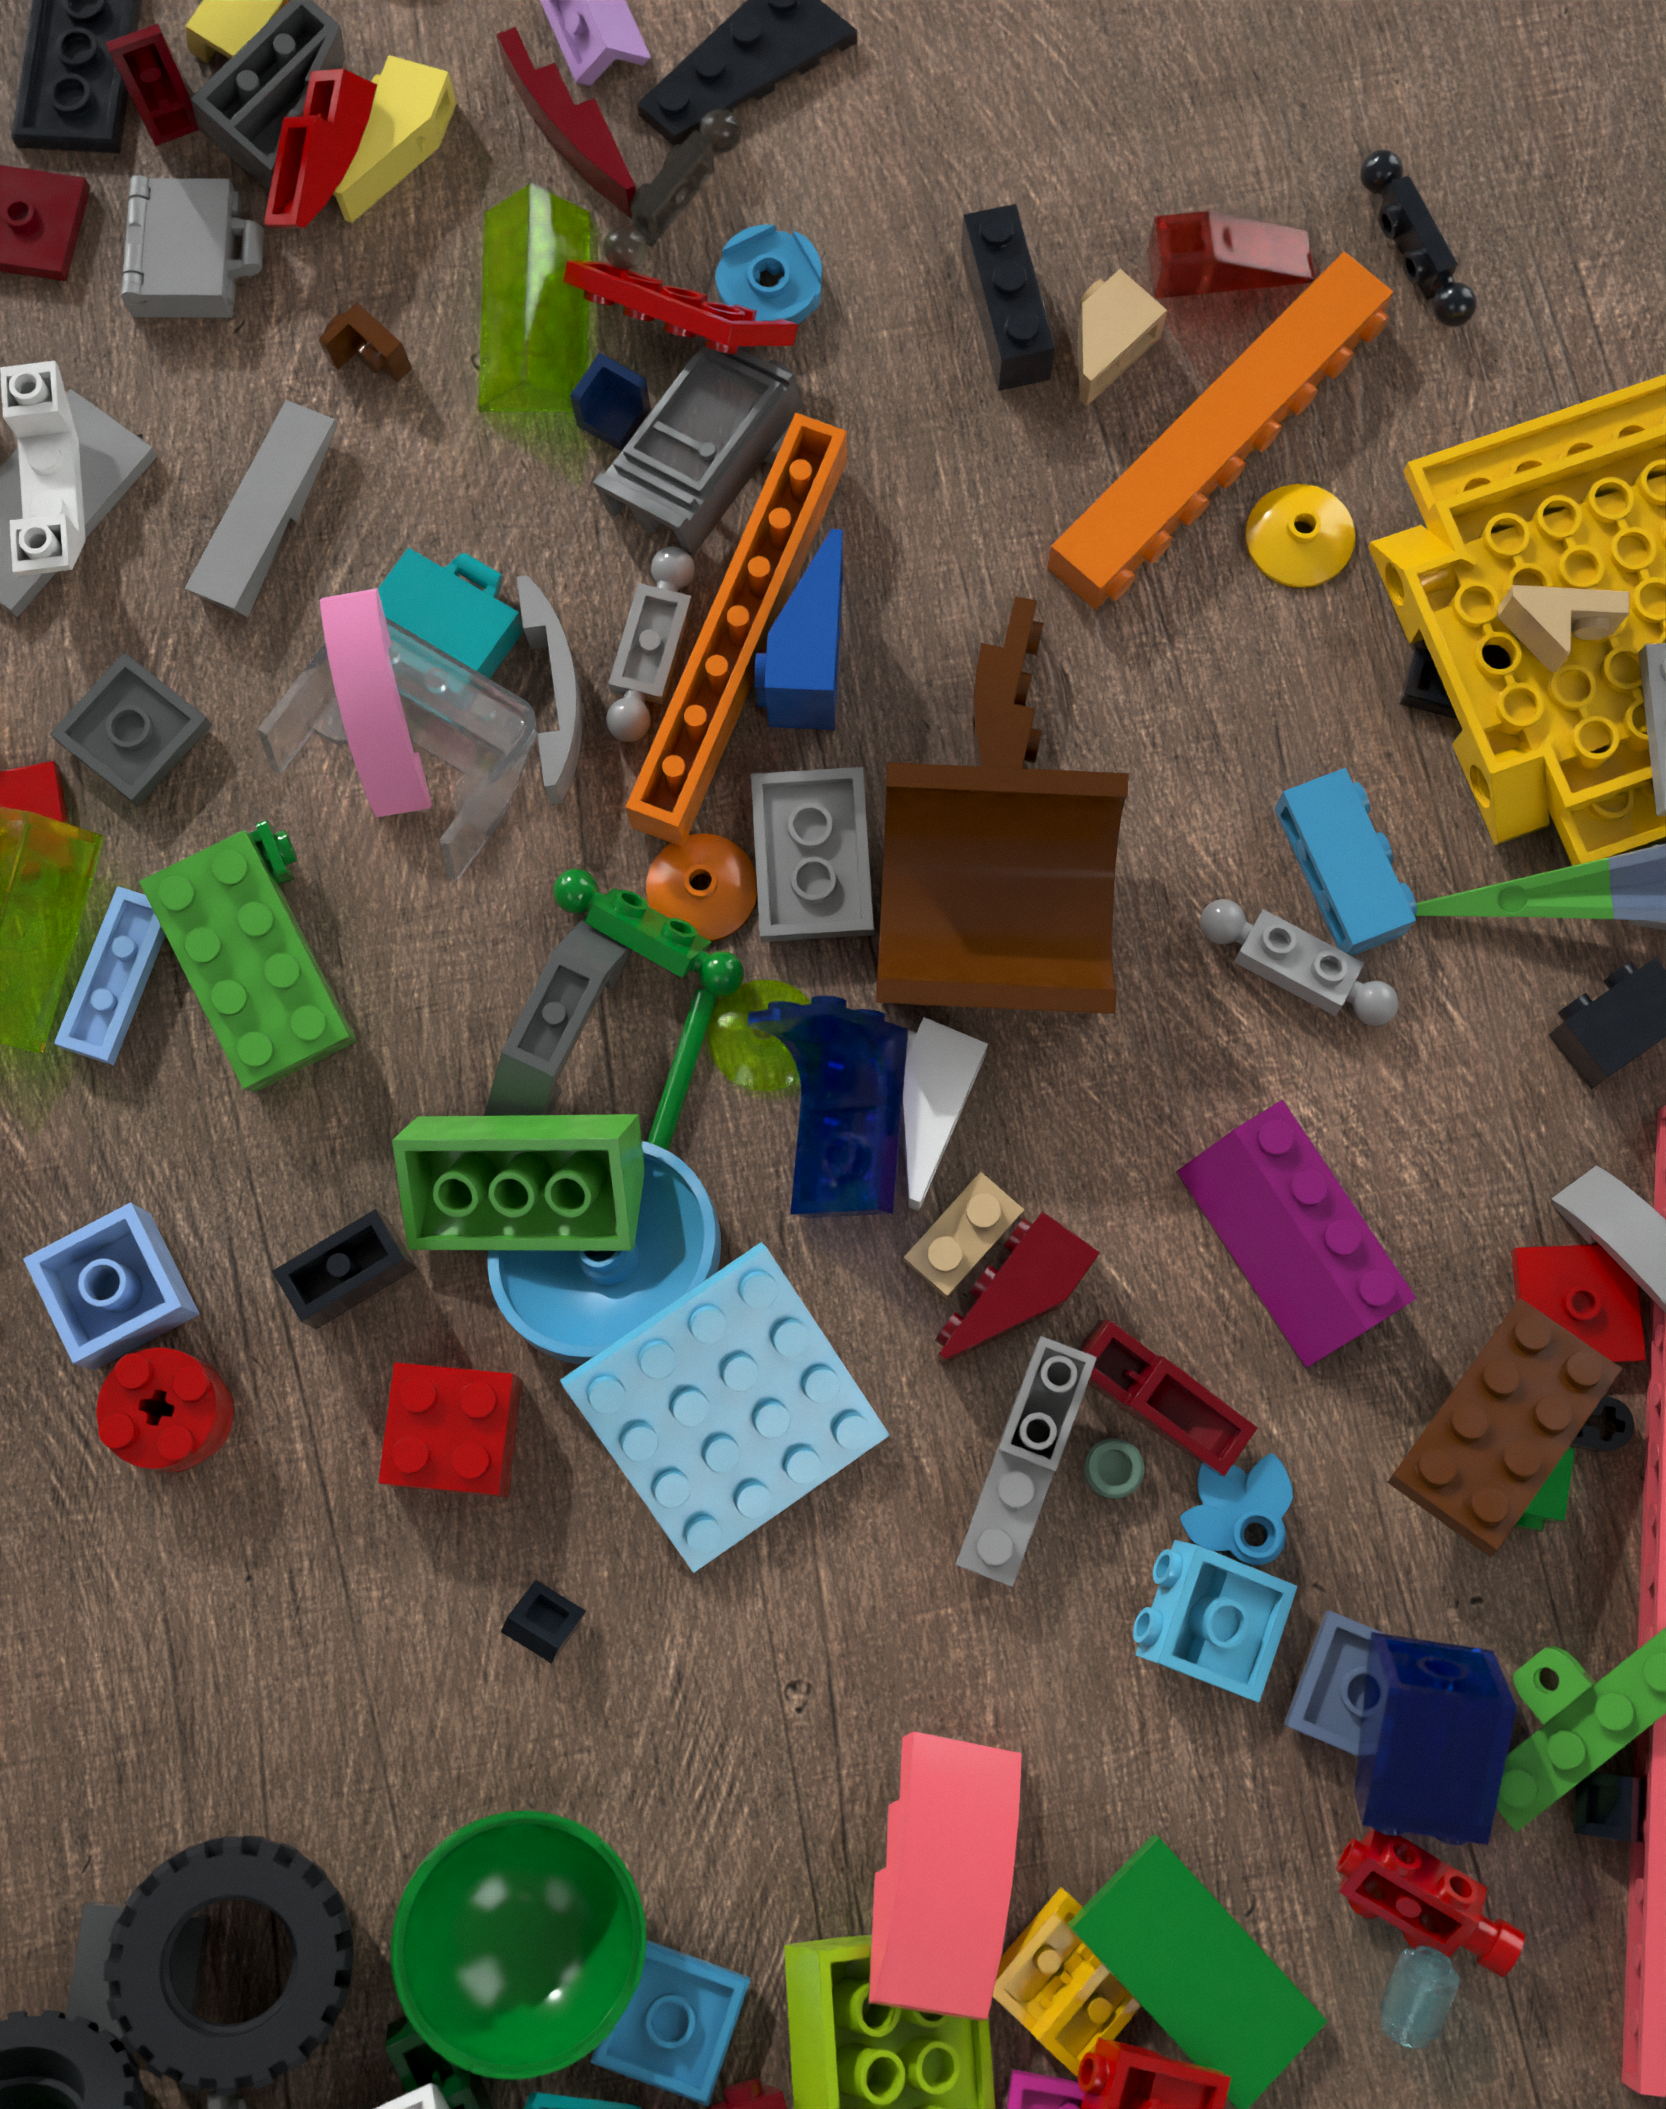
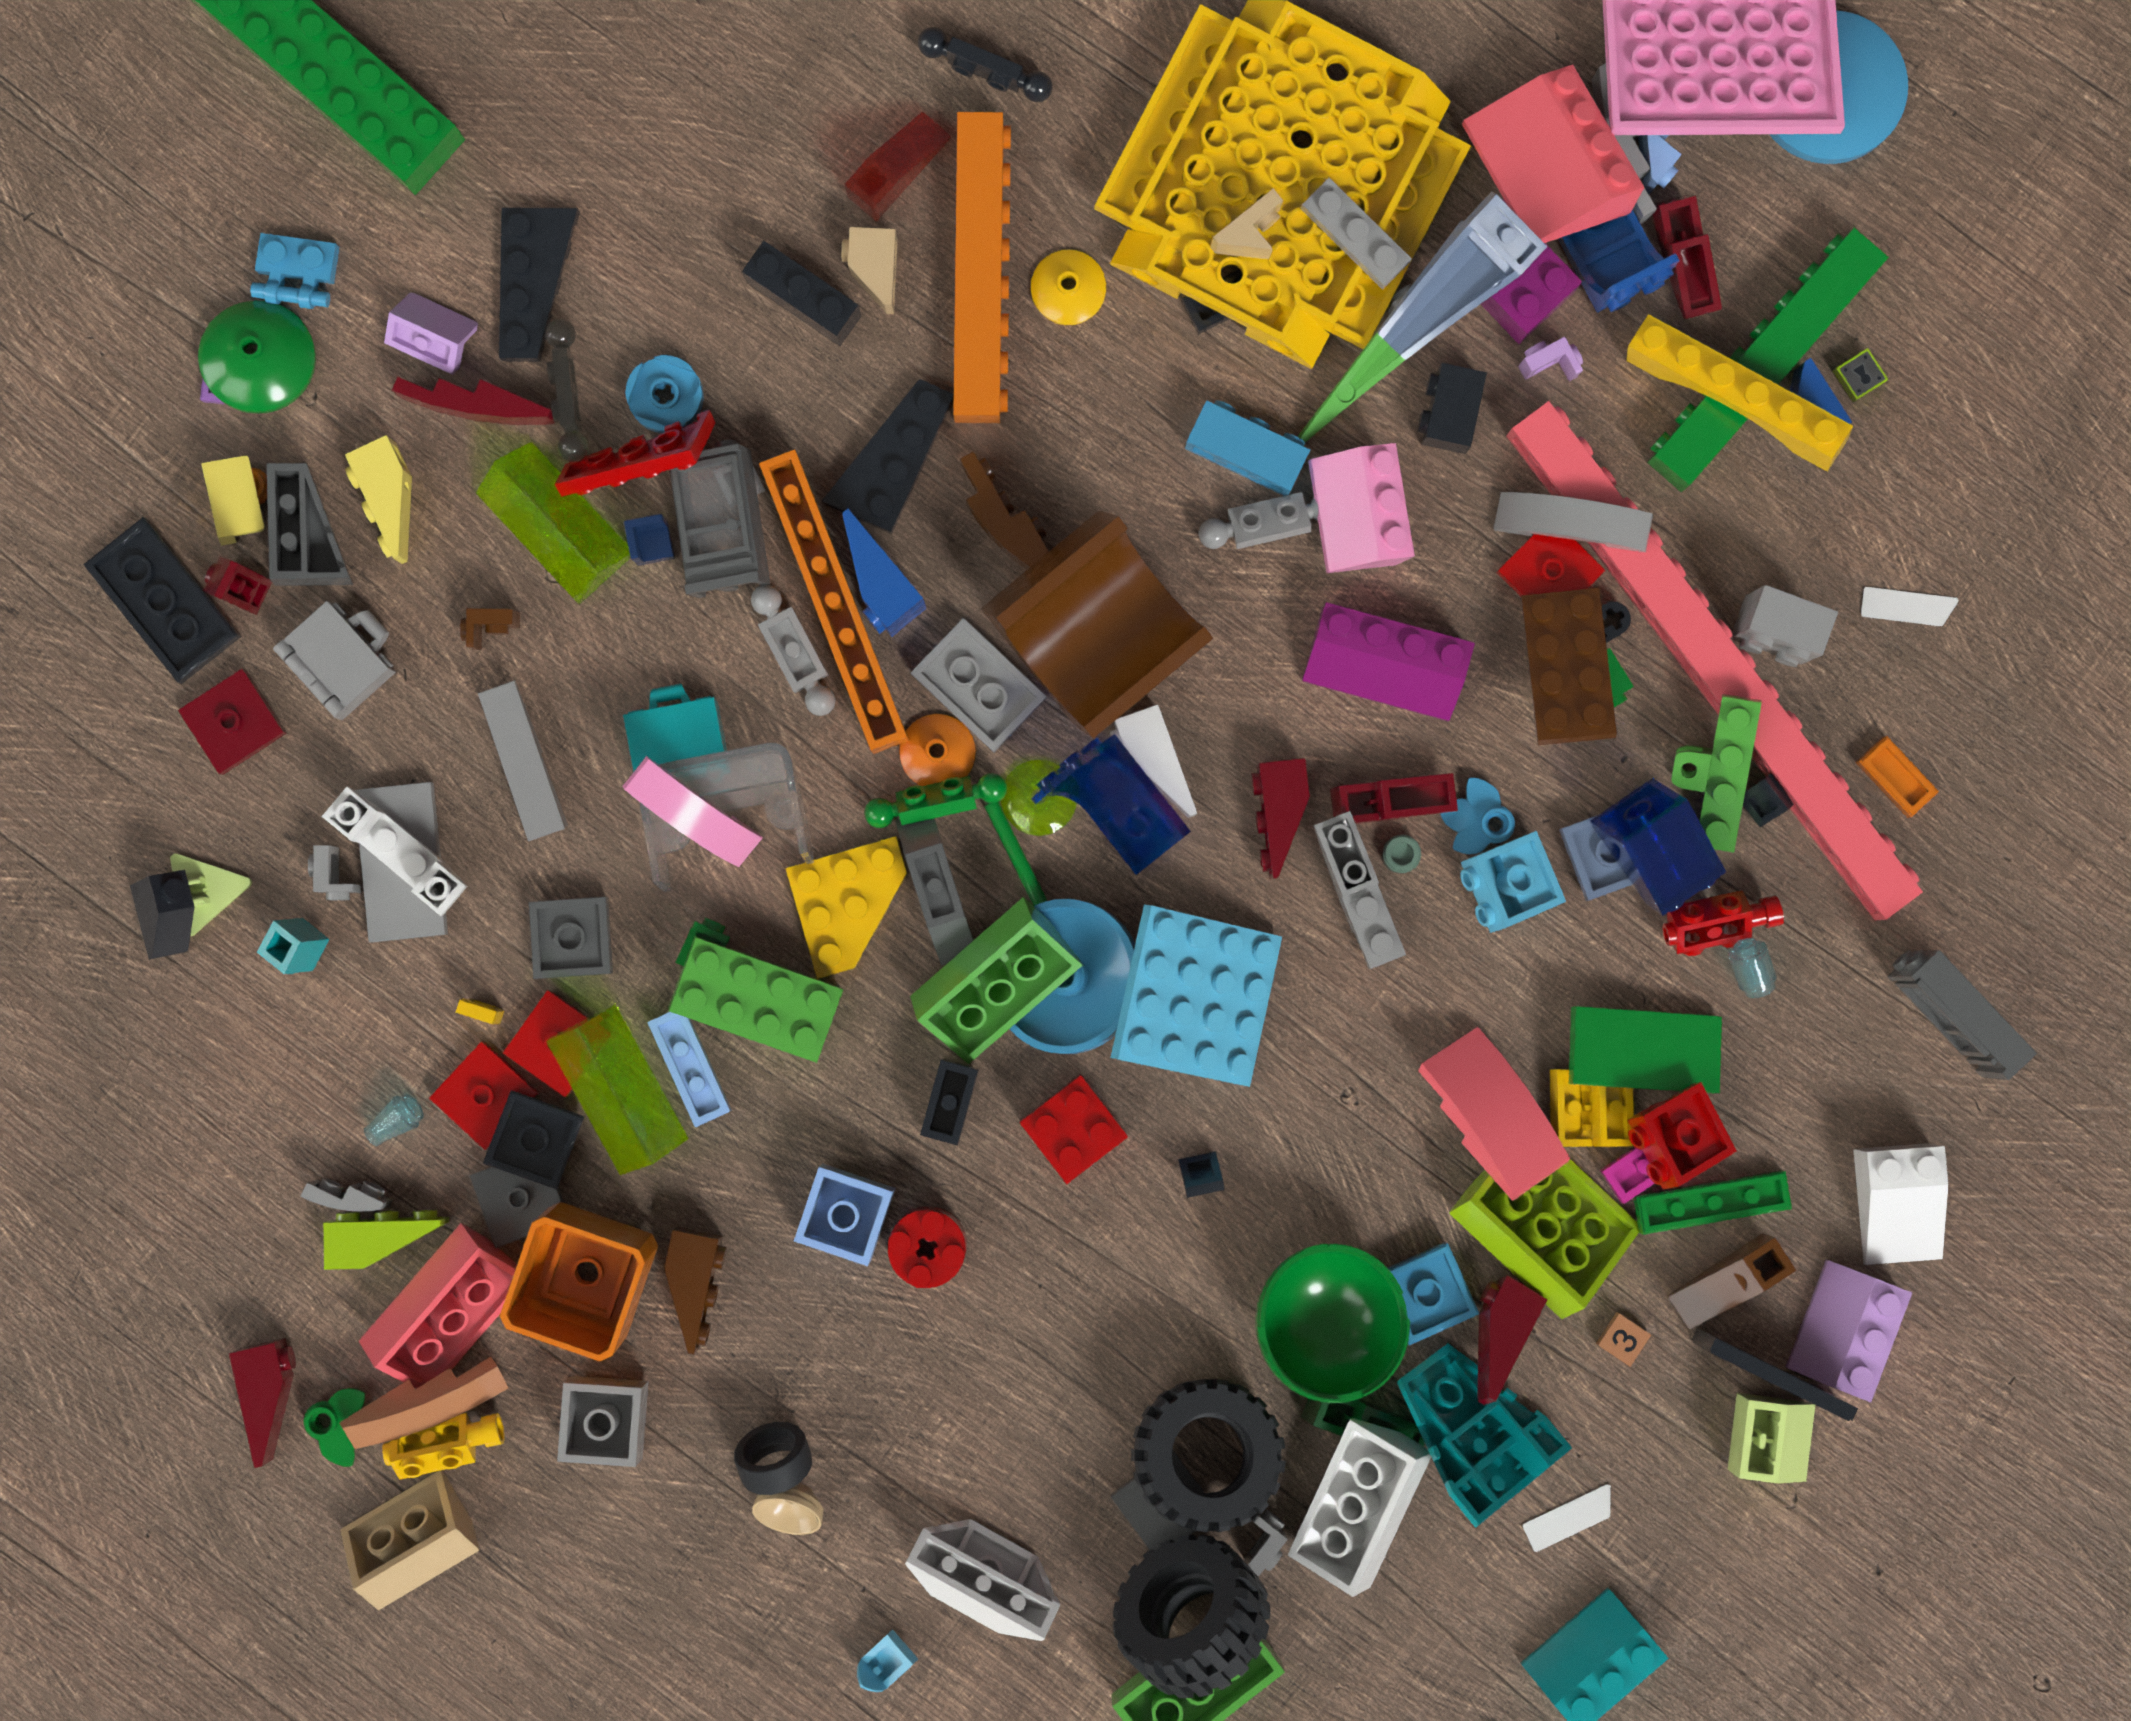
camera: 50 degrees left, 10 degrees up
red slope [264,69,377,229] -> none
light grey slope [517,575,583,804] -> none
tan plate [903,1172,1024,1299] -> none
none -> yellow plate [785,836,907,979]
none -> black wing [822,379,954,534]
none -> bright pink slope [1308,443,1415,573]

